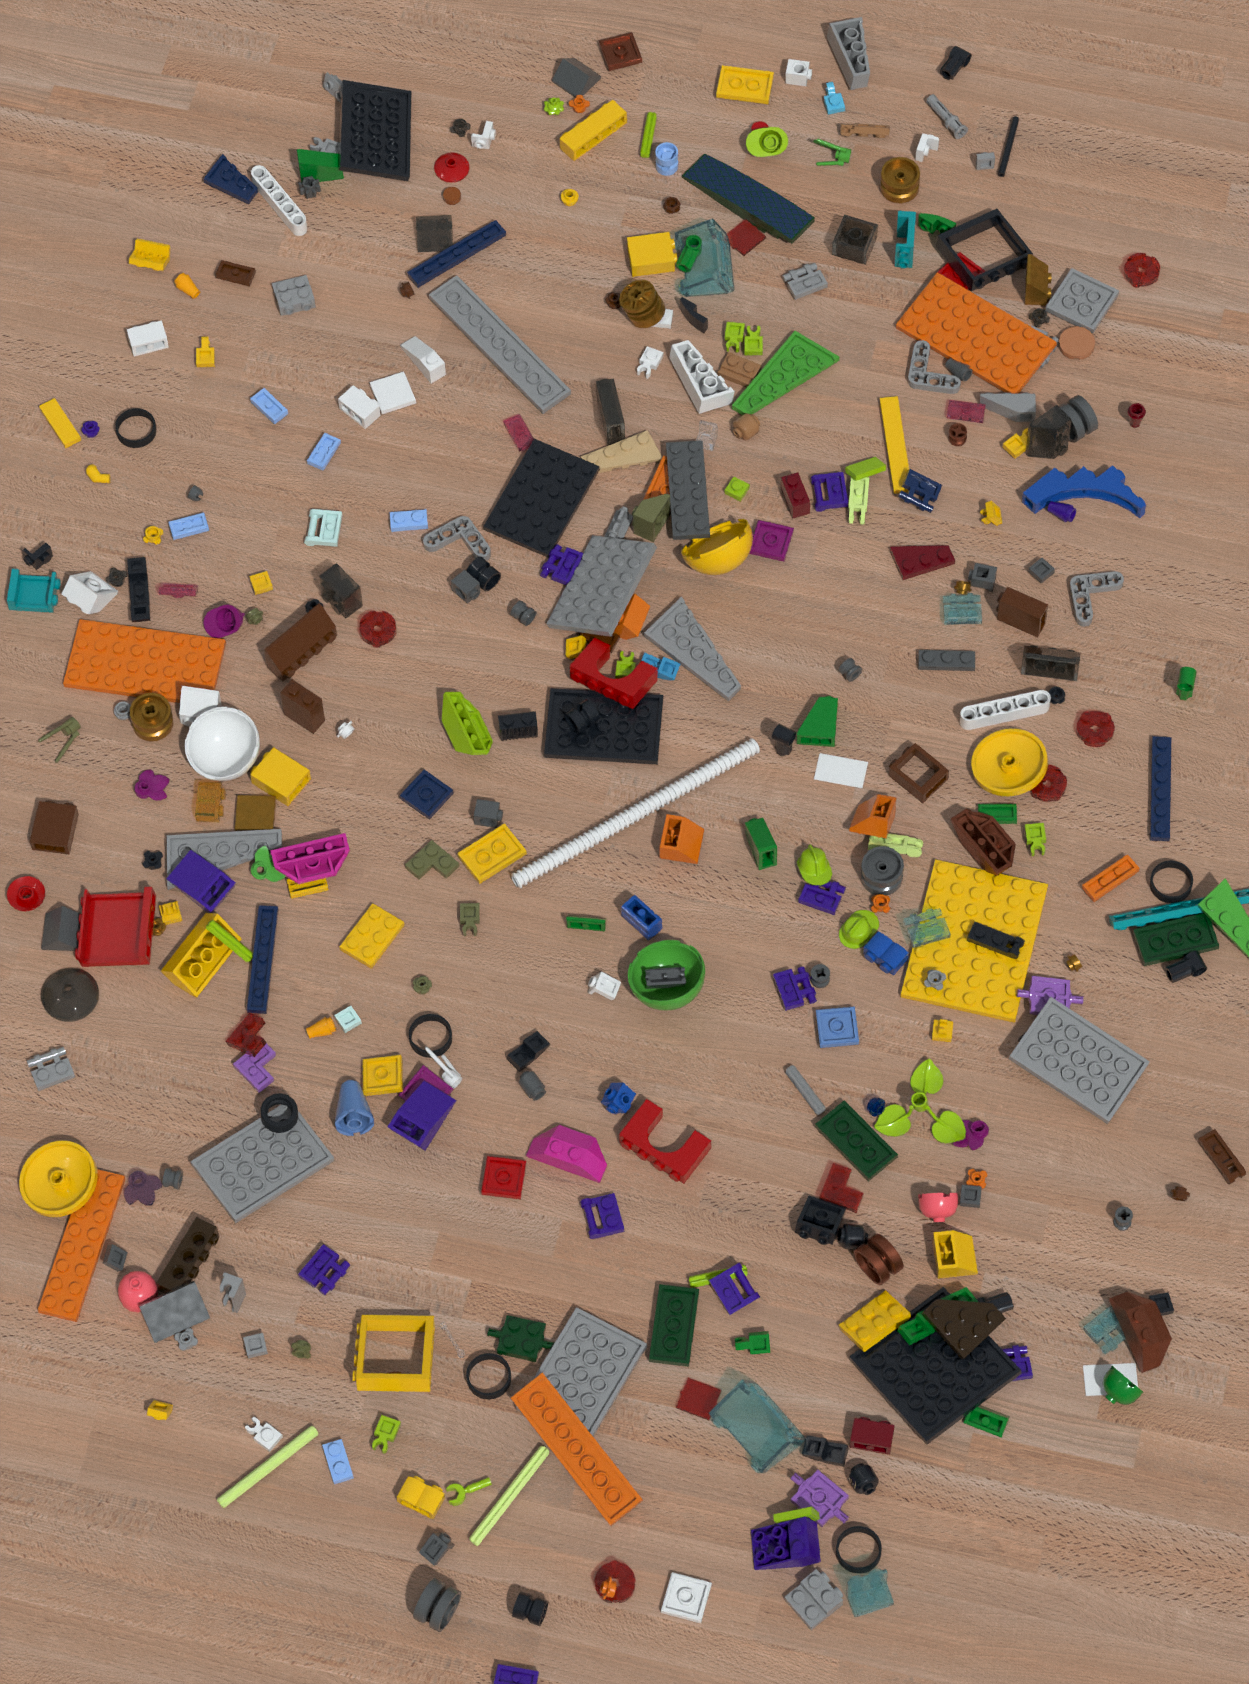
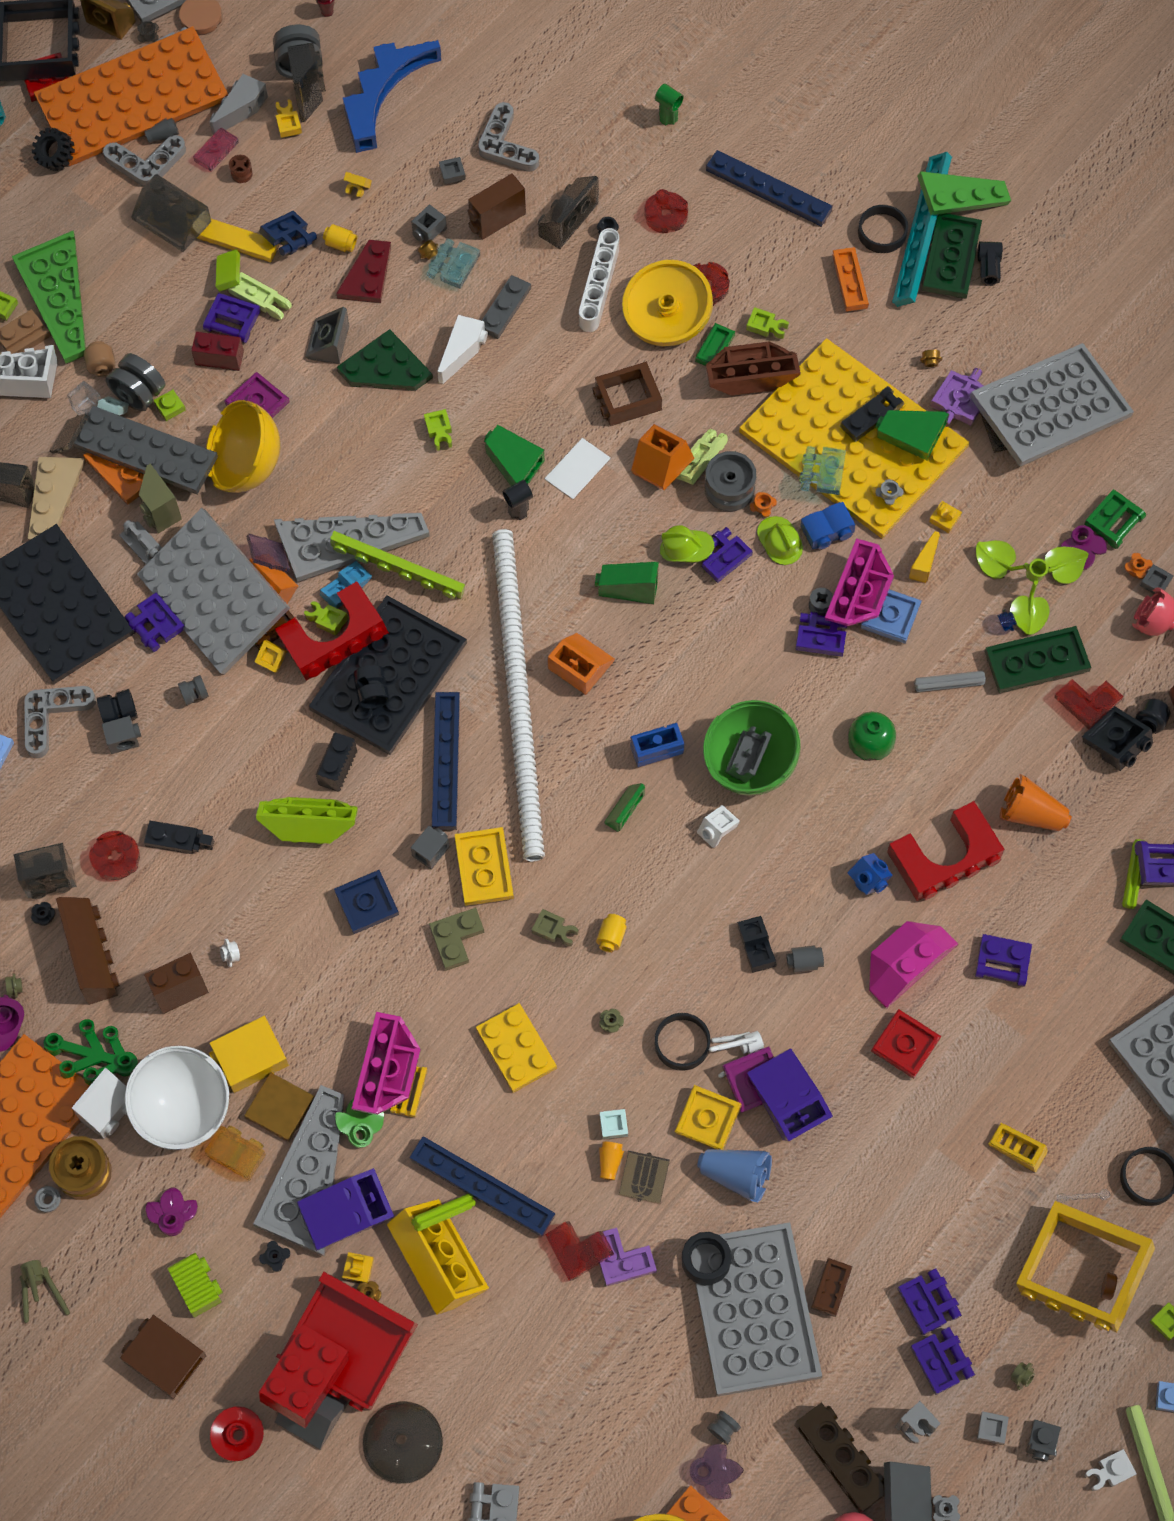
camera: 65 degrees left, 5 degrees up
dark green plate [487,1315,555,1362] -> none
dark grey wheel [839,658,862,682] -> none
dark purple cone [1047,501,1076,522] -> none
none -> black tyre [32,127,75,171]
none -> green plant [43,1019,138,1085]
none -> clear smoke piece [50,414,89,454]
none -> light aqua plate [97,396,129,416]
none -> dark grey wheel [106,353,166,411]
none -> clear smoke slope [131,174,211,252]
none -> black hinge [144,821,215,854]
none -> lime brick [167,1253,223,1318]
none -> piece [246,533,290,573]
none -> red brick [259,1324,349,1428]
none -> dark grey slope [305,306,349,364]
none -> yellow brick [323,224,358,252]
none -> lime plate [330,531,465,599]
none -> dark green plate [337,329,433,391]
none -> lime plate [424,409,452,451]
none -> dark blue plate [432,692,460,830]
none -> white slope [437,315,488,384]
none -> yellow brick [596,914,627,953]
none -> clear smoke piece [619,1150,670,1204]
none -> reddish brown plate [811,1258,853,1317]
none -> dark pink wedge [825,538,894,626]
none -> green cylinder [848,711,896,760]
none -> green slope [875,410,949,461]
none -> yellow slope [909,531,940,583]
none -> dark purple plate [910,1327,975,1395]
none -> yellow slope [988,1123,1048,1173]
none -> orange cone [1000,774,1072,831]
none -> dark grey bracket [1026,1419,1061,1462]
none -> green plate [1084,489,1146,549]

